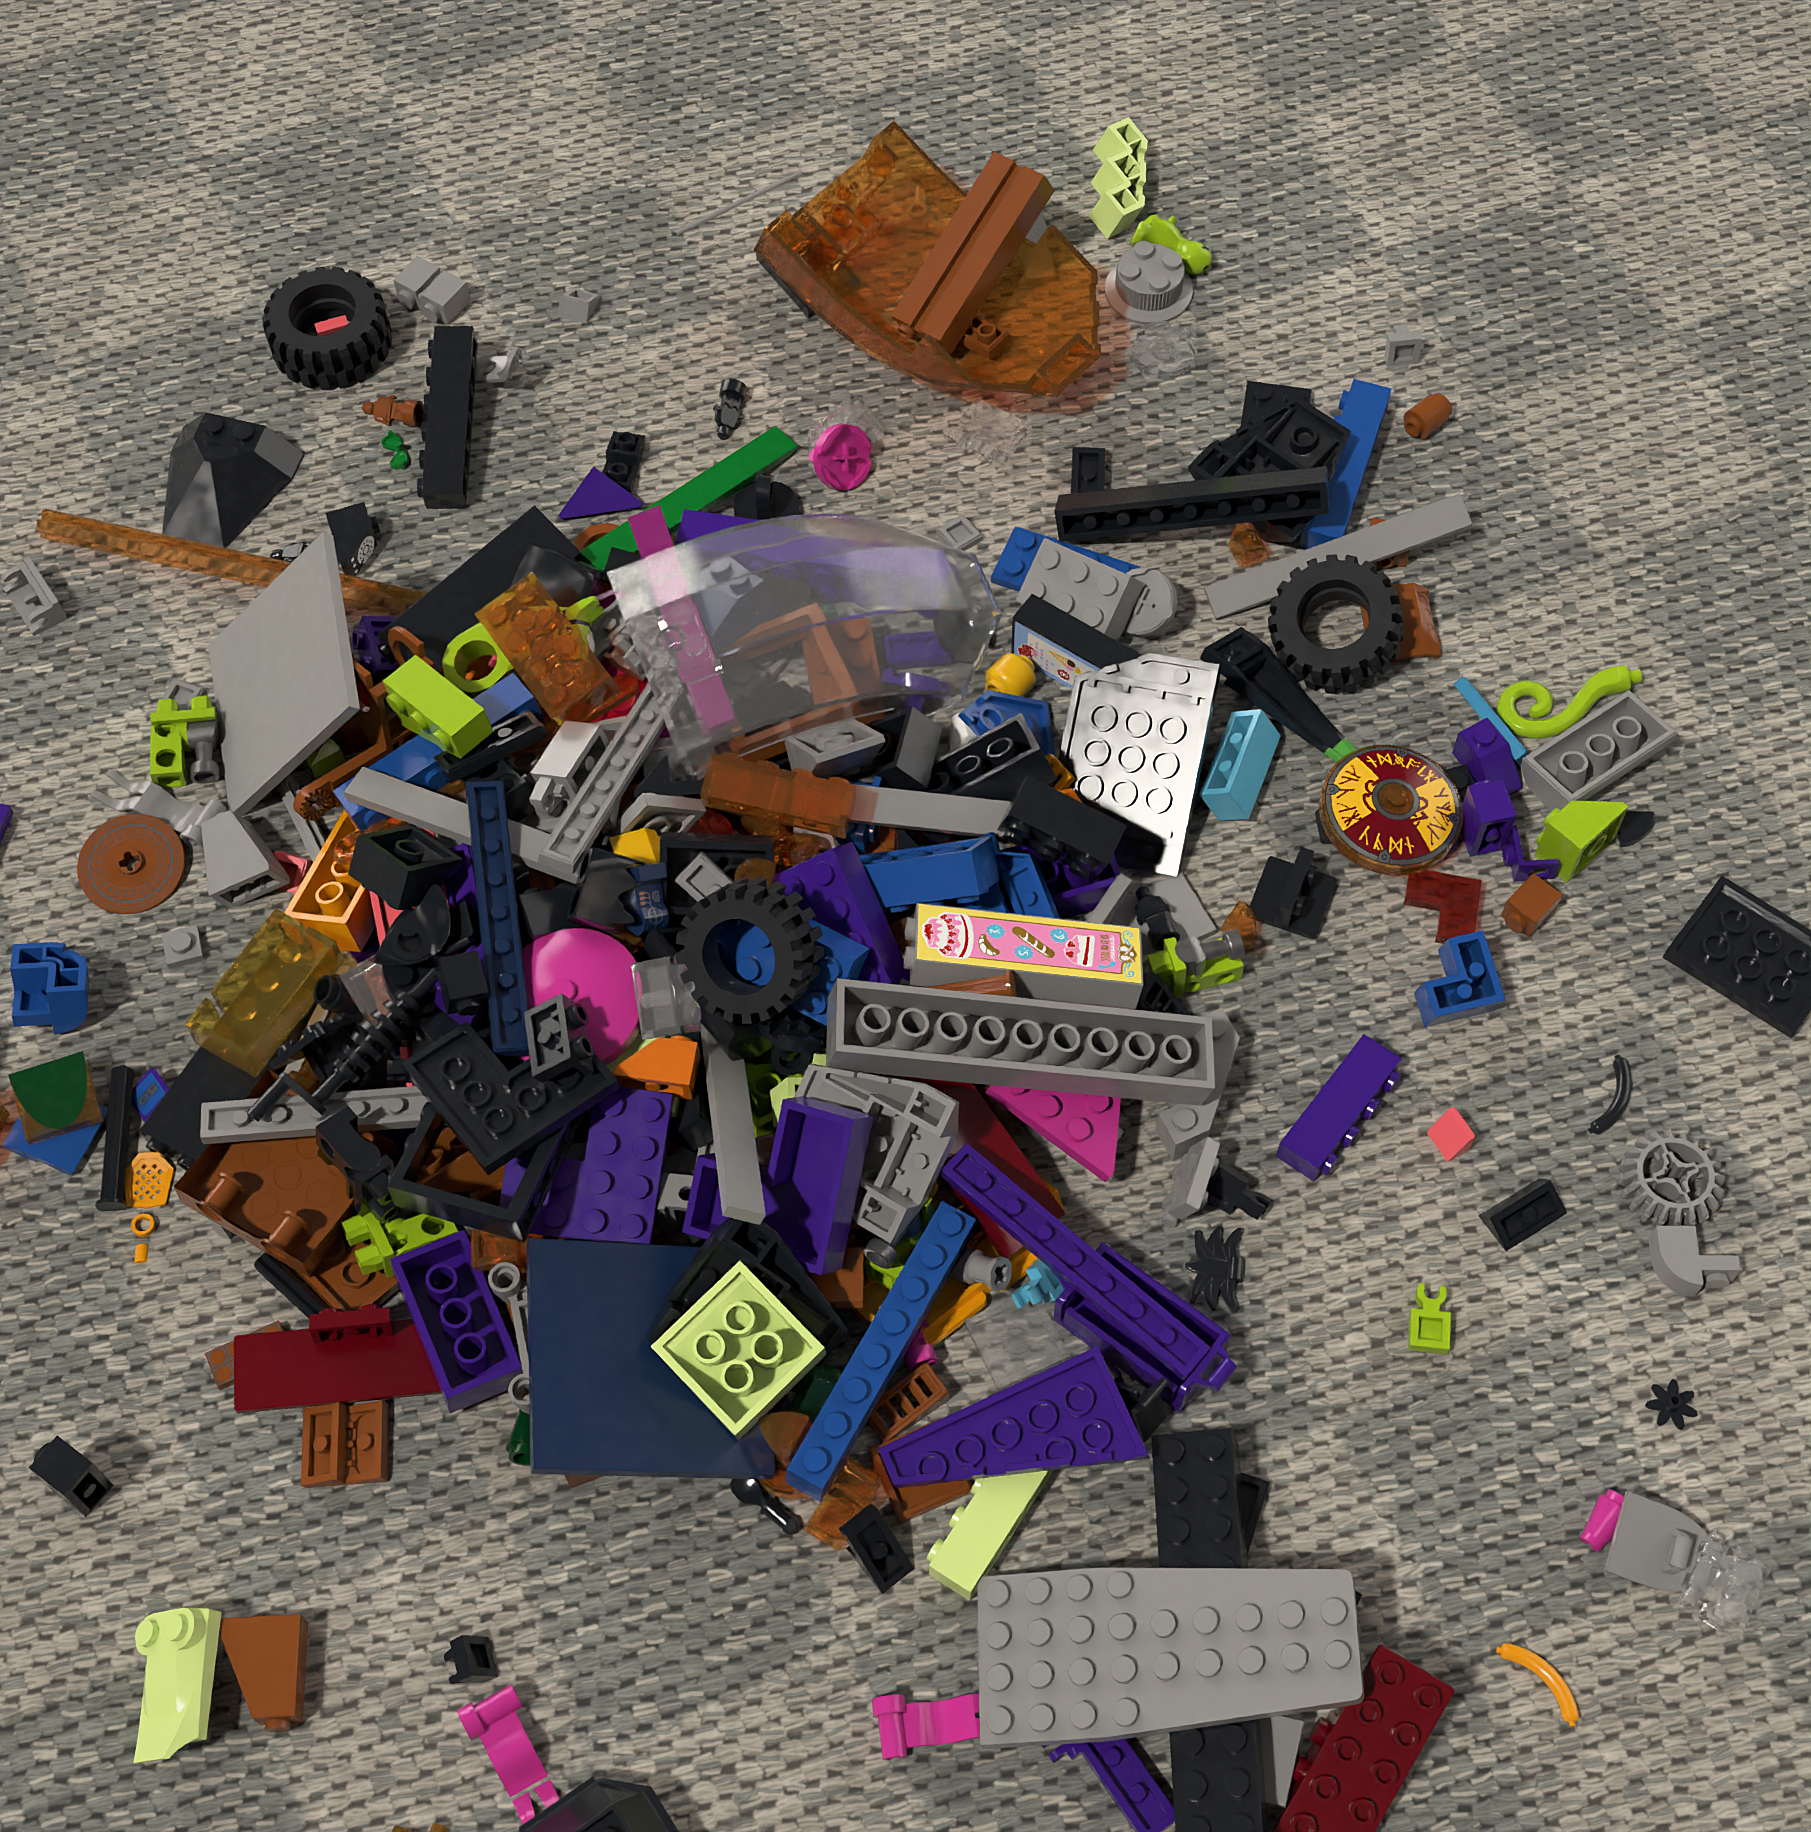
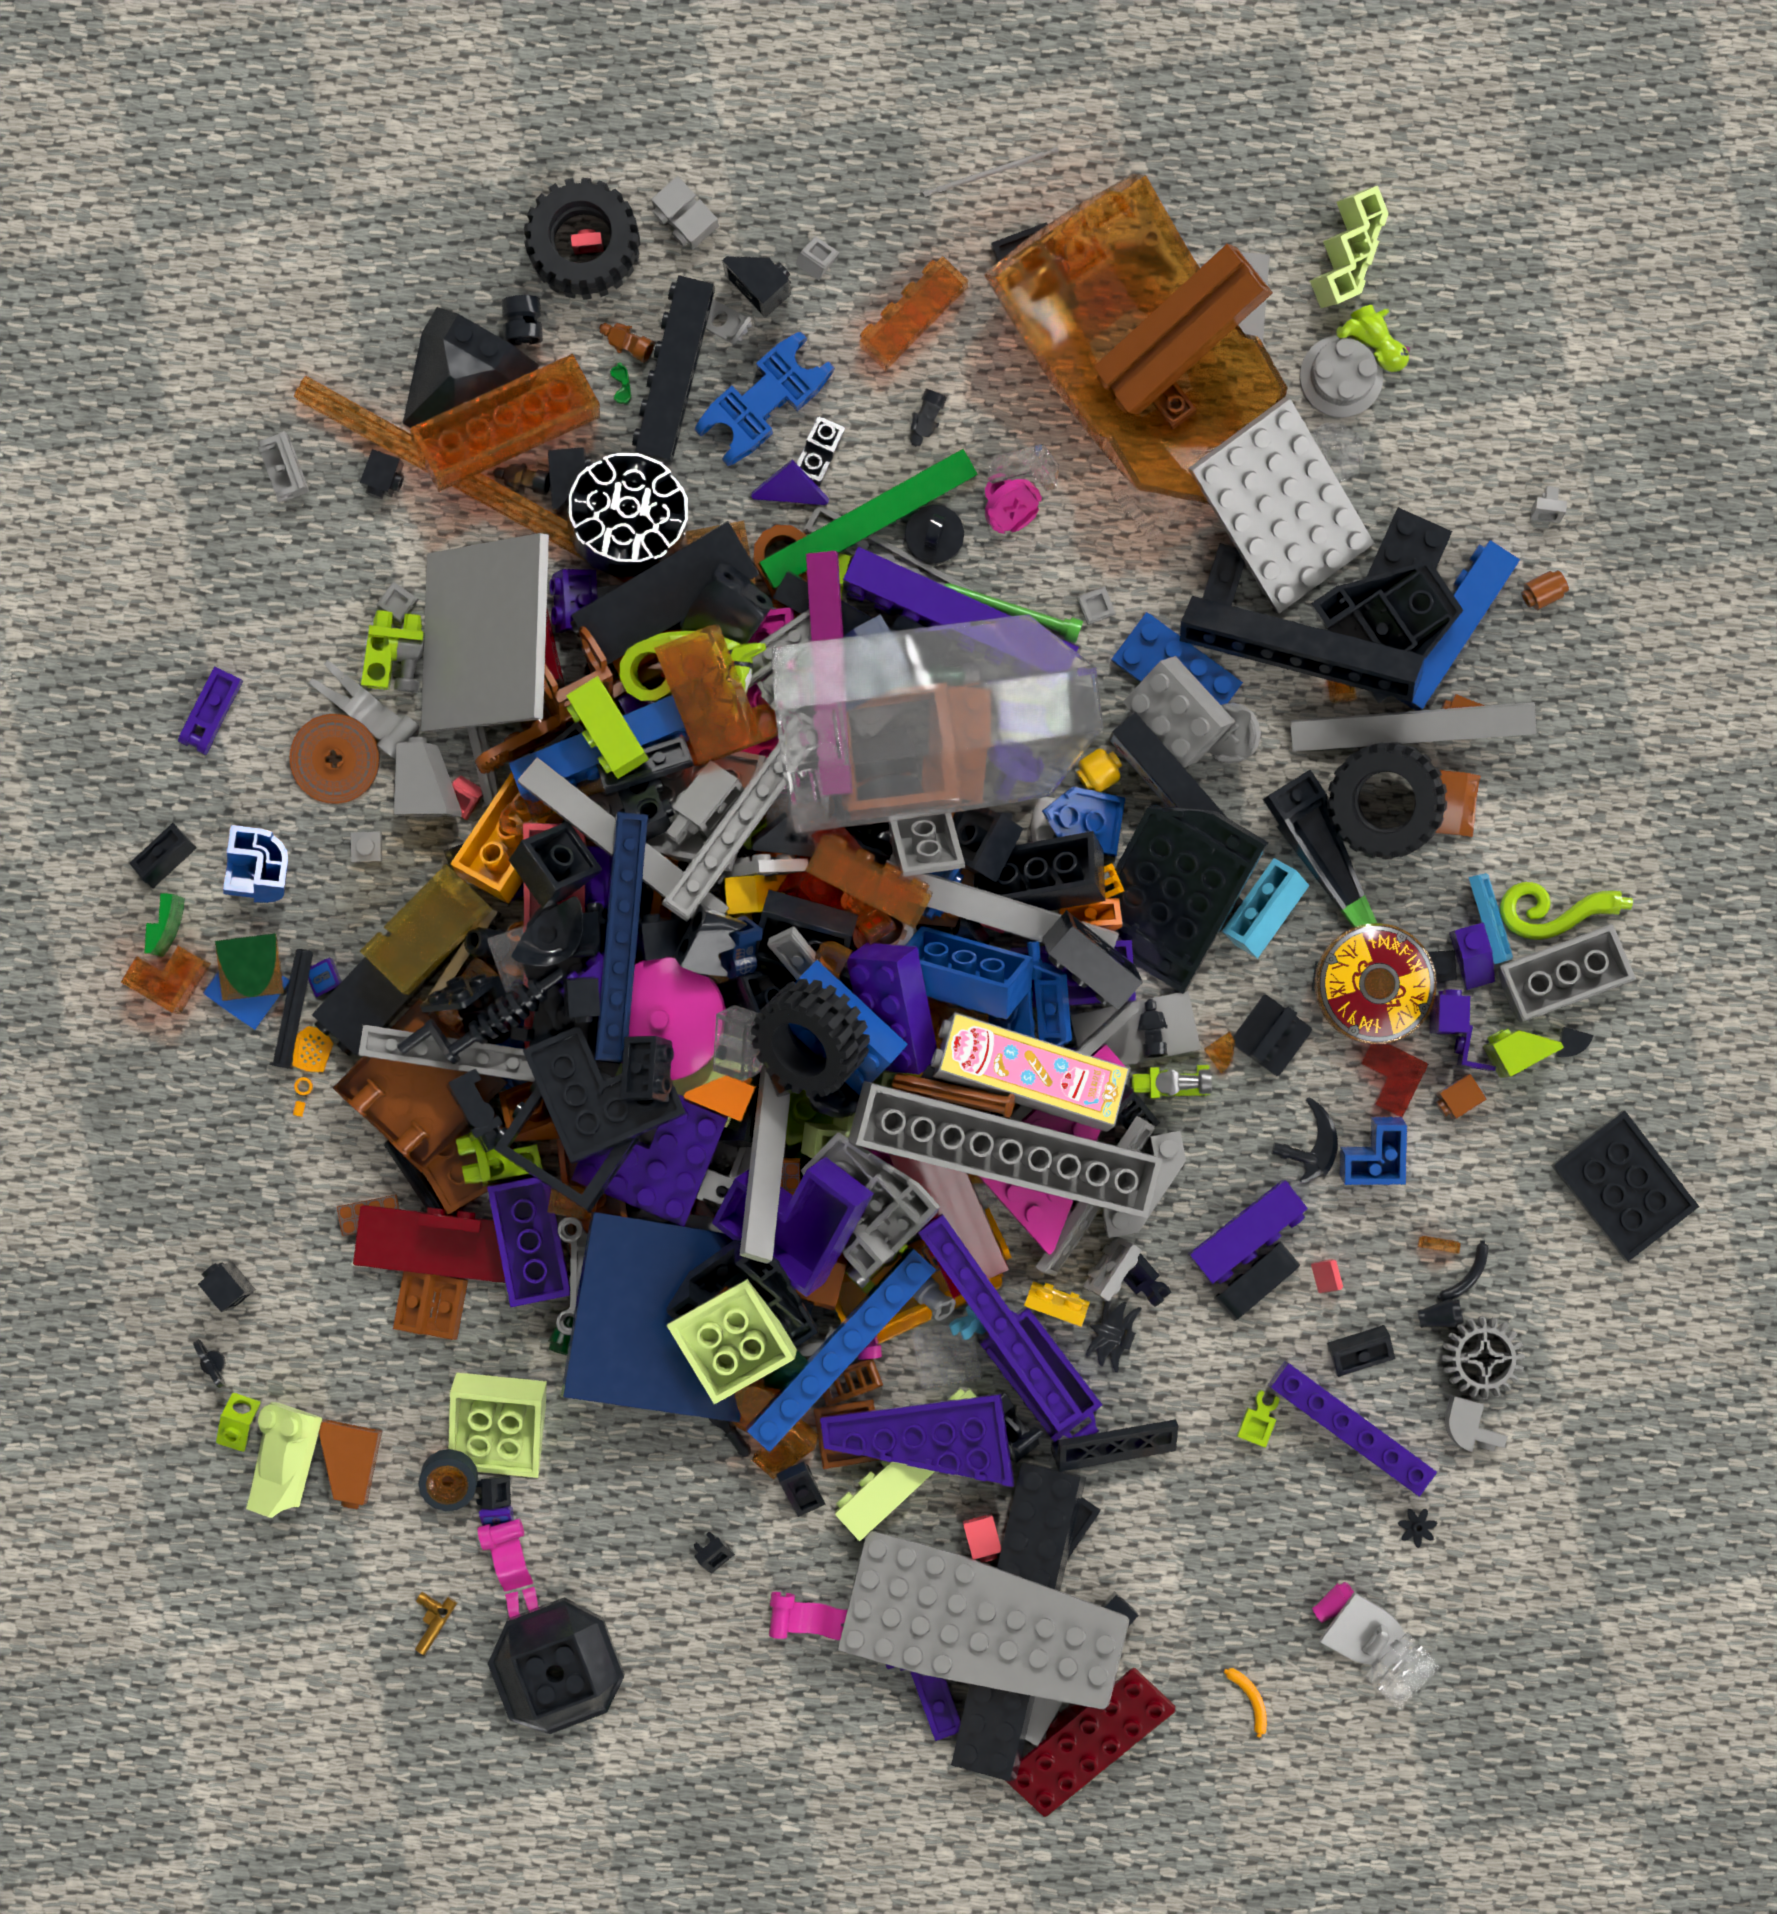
camera: 15 degrees right, 25 degrees up
none -> black piece [193,1339,226,1388]
none -> lime bracket [216,1393,261,1452]
none -> black brick [360,449,404,499]
none -> clear orange brick [410,353,600,492]
none -> wheel [418,1449,478,1511]
none -> yellowish green slope [448,1372,547,1478]
none -> dark purple slope [479,1506,514,1527]
none -> black wheel [501,295,543,346]
none -> black brick [567,453,688,577]
none -> black tile [694,1532,735,1574]
none -> blue piece [695,332,835,466]
none -> black slope [722,256,791,318]
none -> clear orange brick [860,256,969,372]
none -> coral brick [963,1513,1002,1563]
none -> yellow plate [1024,1281,1090,1327]
none -> light grey tile [1036,1116,1155,1276]
none -> black fence [1051,1419,1179,1472]
none -> plate [1188,396,1374,614]
none -> black beam [1214,1241,1300,1321]
none -> dark purple brick [1267,1361,1437,1497]
none -> black piece [1271,1097,1338,1183]
none -> clear orange tile [1418,1236,1461,1254]
none -> black cone [1418,1298,1464,1328]

